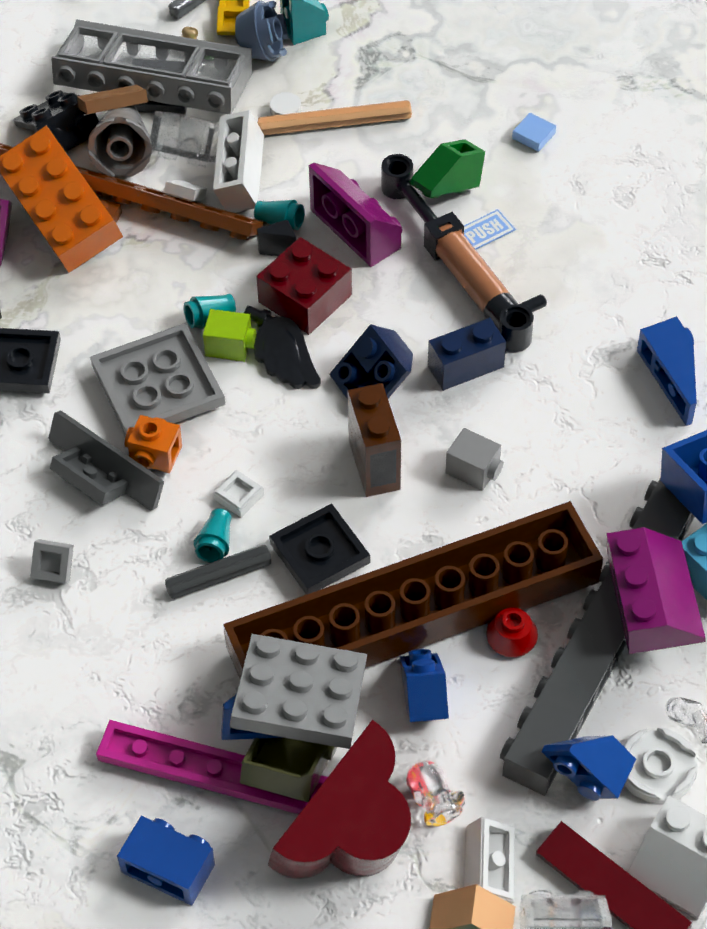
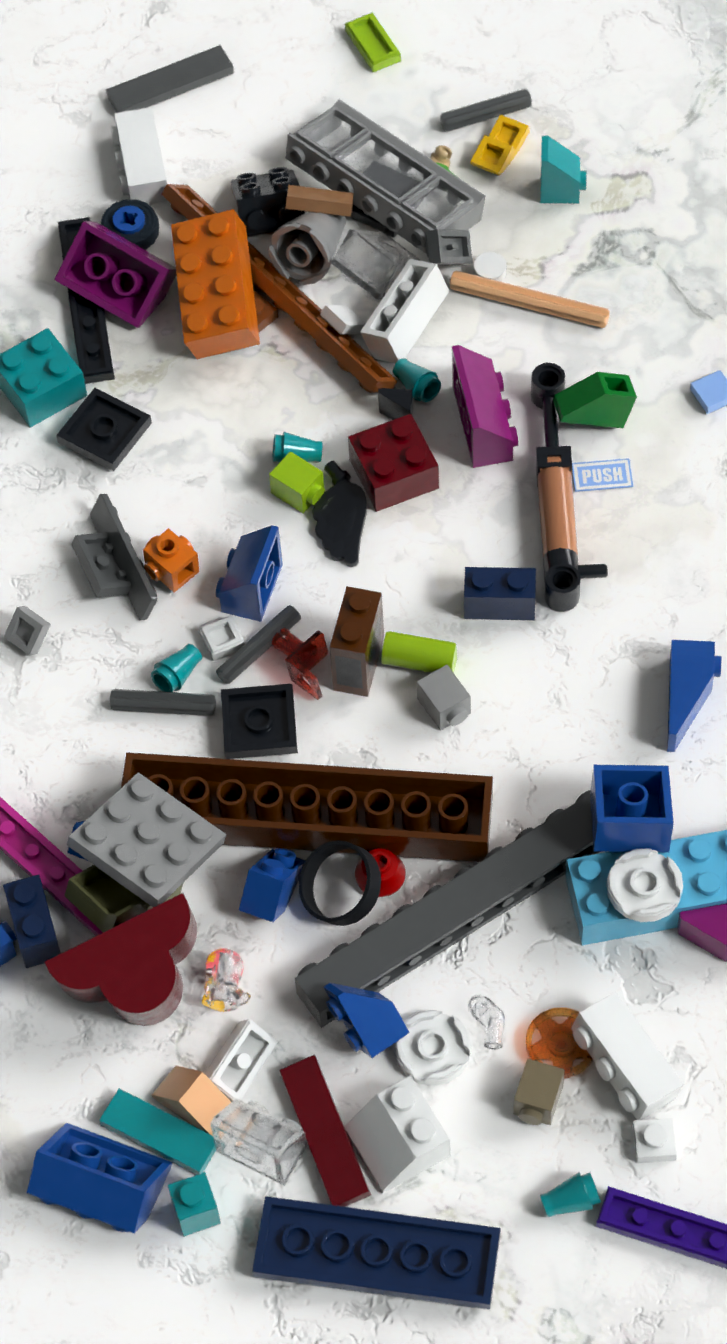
camera: 30 degrees right, 5 degrees up
light grey plate [90,323,226,435] -> none
sand blue cone [235,0,288,61] -> none
dark blue slope [329,324,413,399] -> none
magenta slope [606,527,706,654] -> none
none -> dark blue brick [3,874,61,969]
none -> blue slope [215,525,283,622]
none -> dark grey axle [216,605,301,684]
none -> clear red bracket [272,628,328,700]
none -> black tyre [299,841,381,926]
none -> lime brick [381,631,457,673]
none -> dark grey plate [425,229,473,265]

